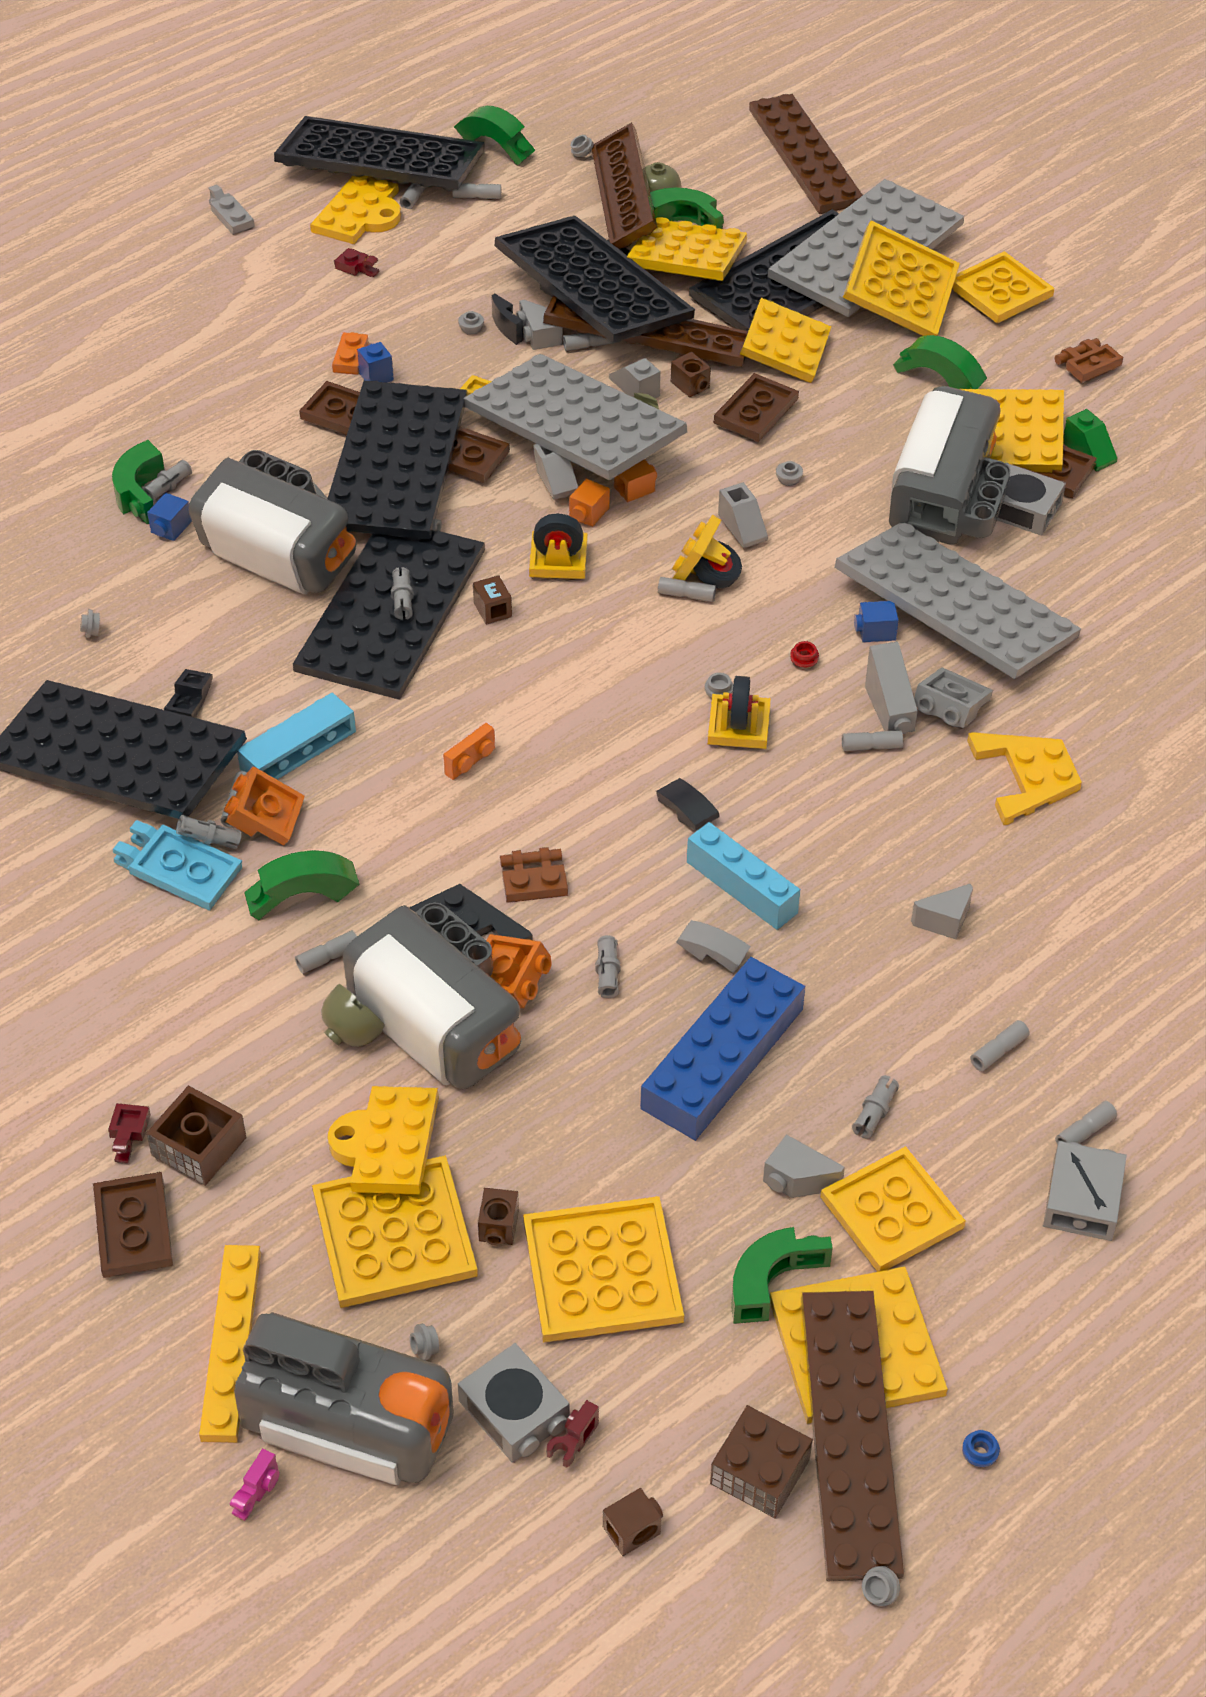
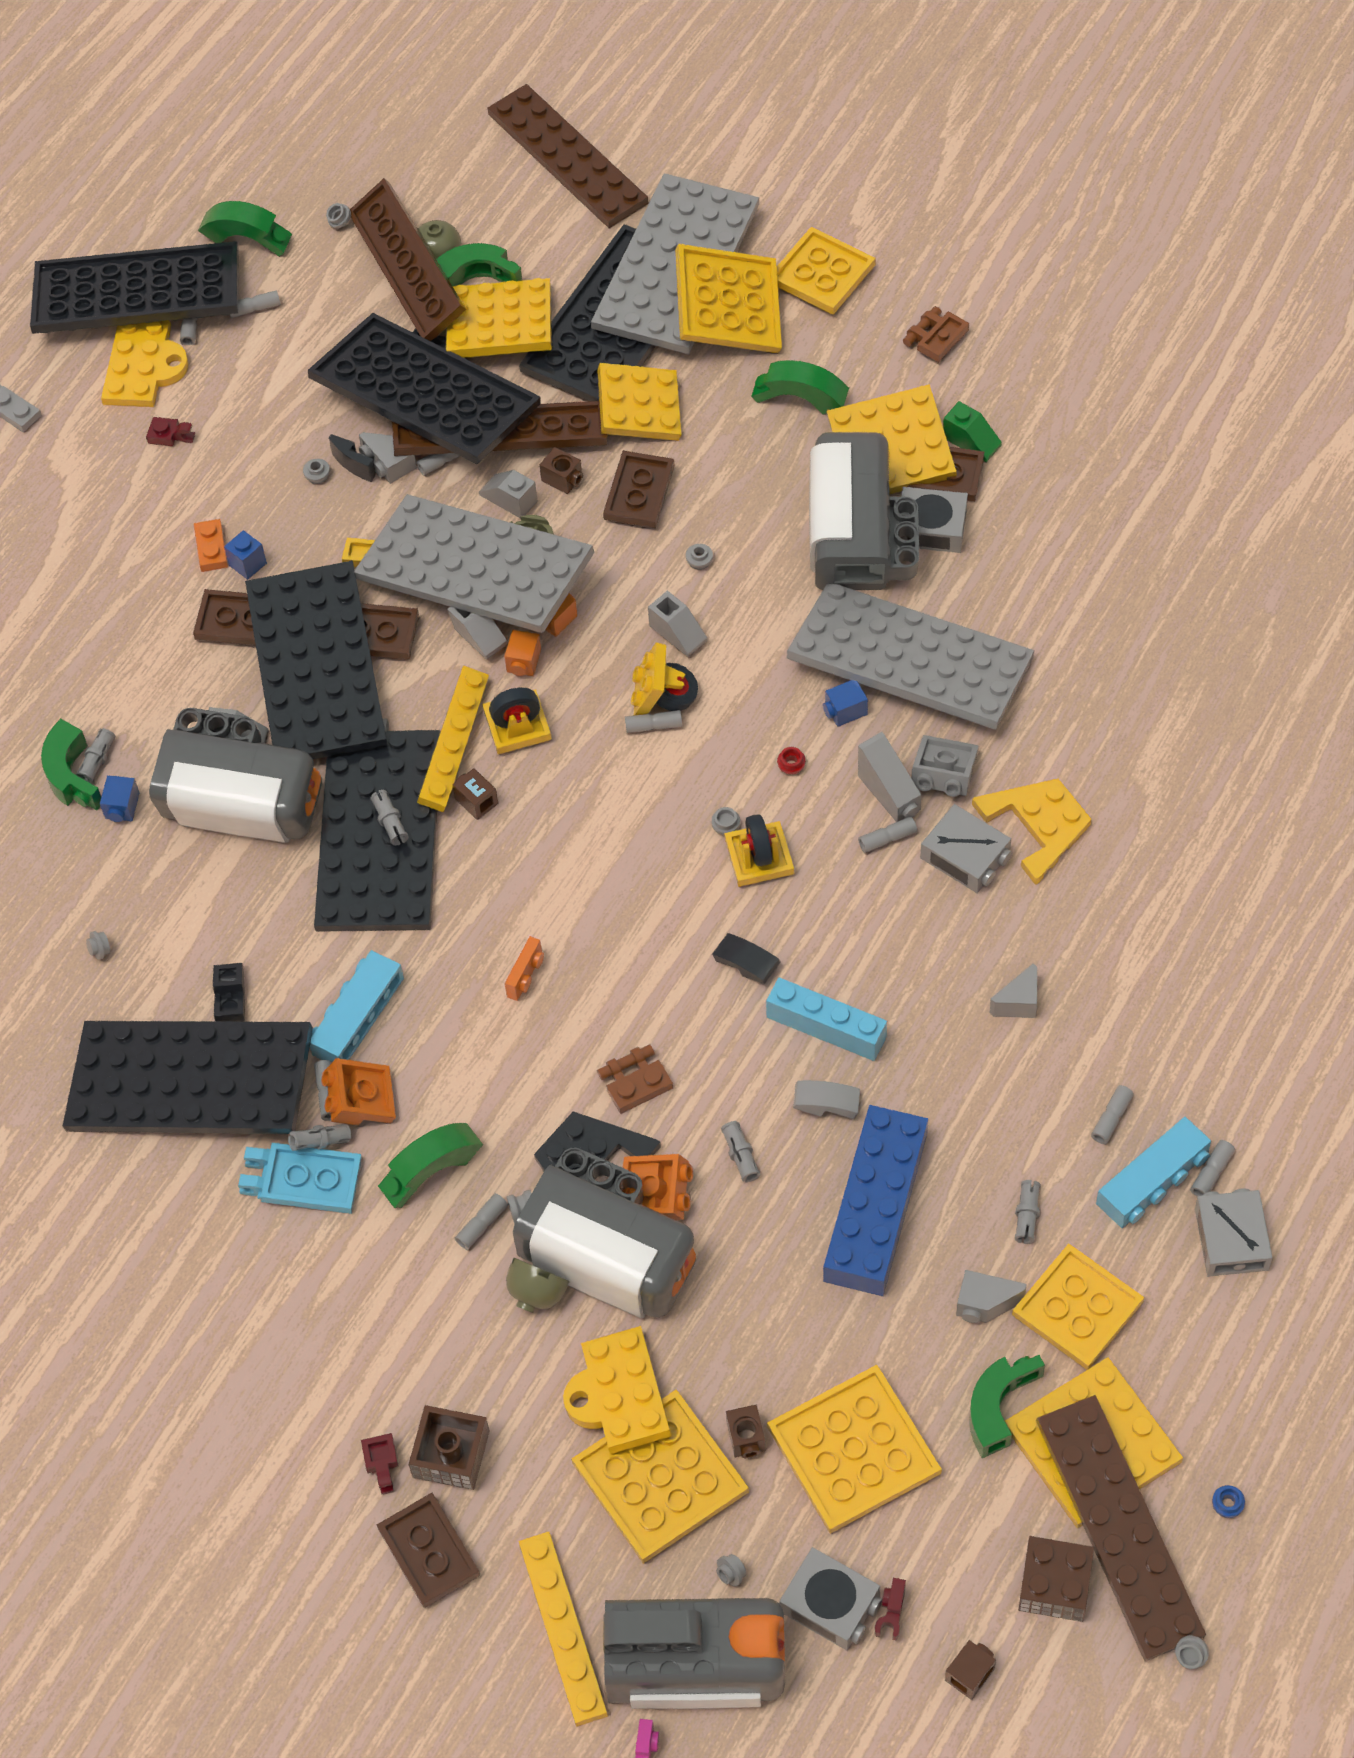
camera: 15 degrees left, 10 degrees up
none -> yellow plate [417,665,489,812]
none -> light grey brick [920,804,1012,893]
none -> medium azure brick [1096,1117,1211,1228]

